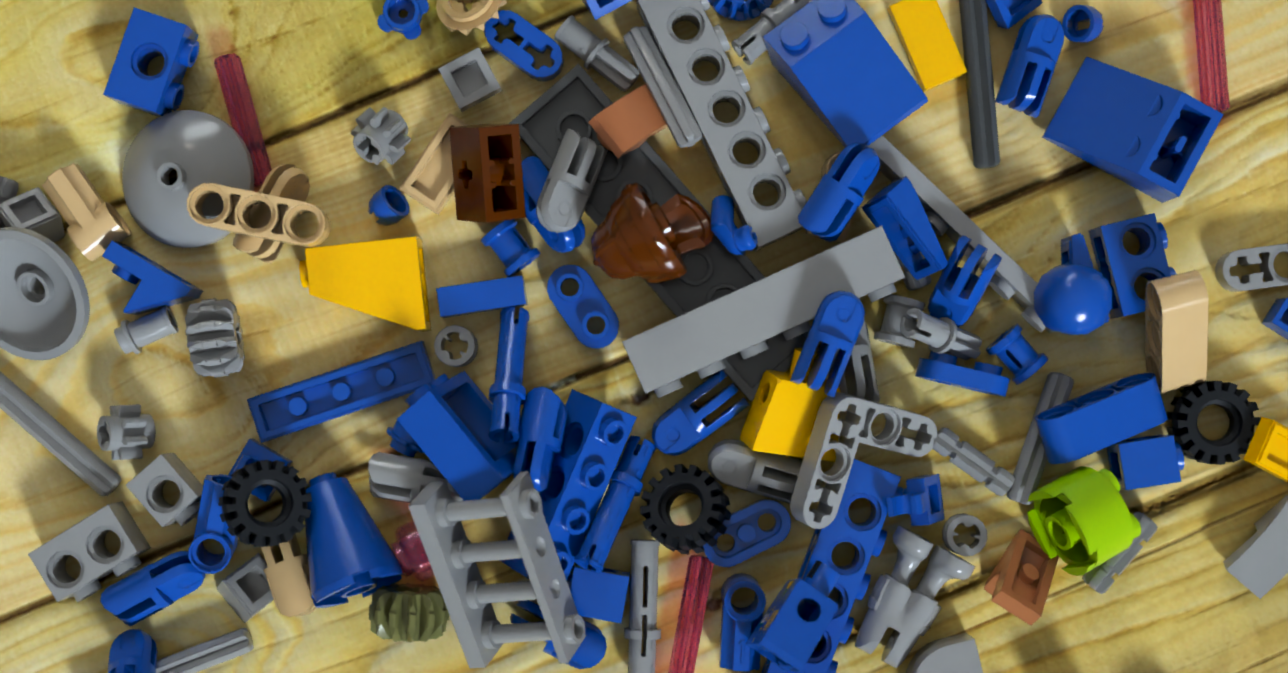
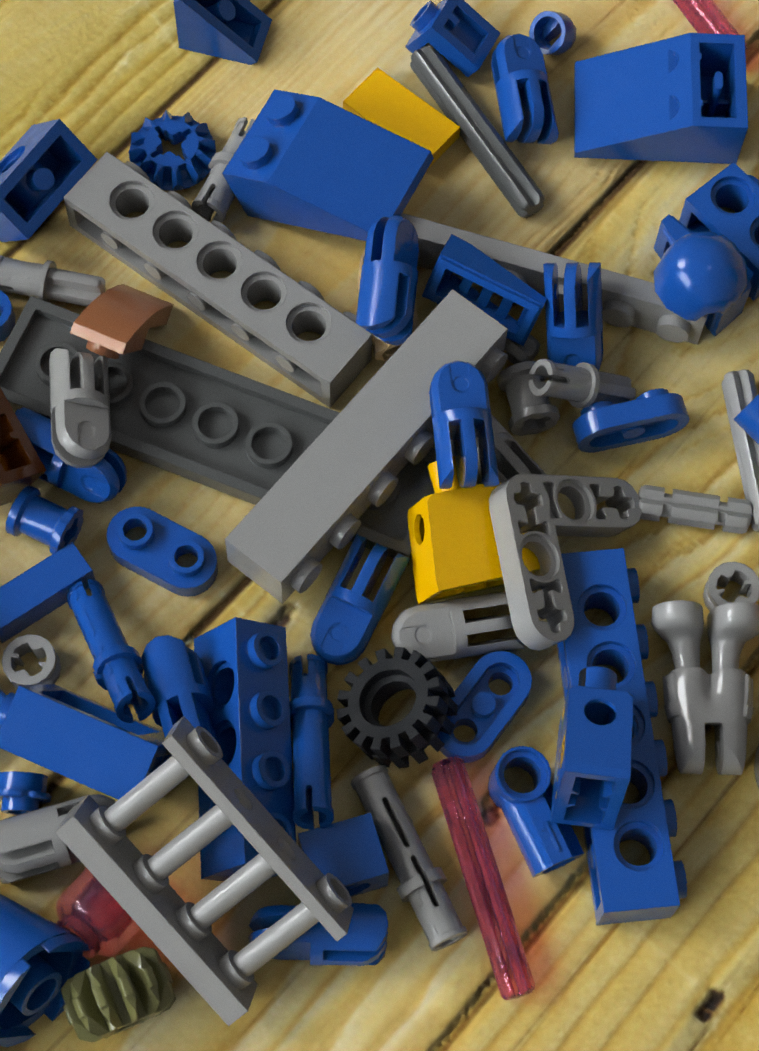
camera: 30 degrees left, 20 degrees down
reddish brown head [591,183,714,283] -> none
light grey axle [623,26,702,148] -> none
blue arm [710,195,758,255] -> none
blue plate [886,474,945,526] -> none
blue bush [986,323,1048,385] -> none

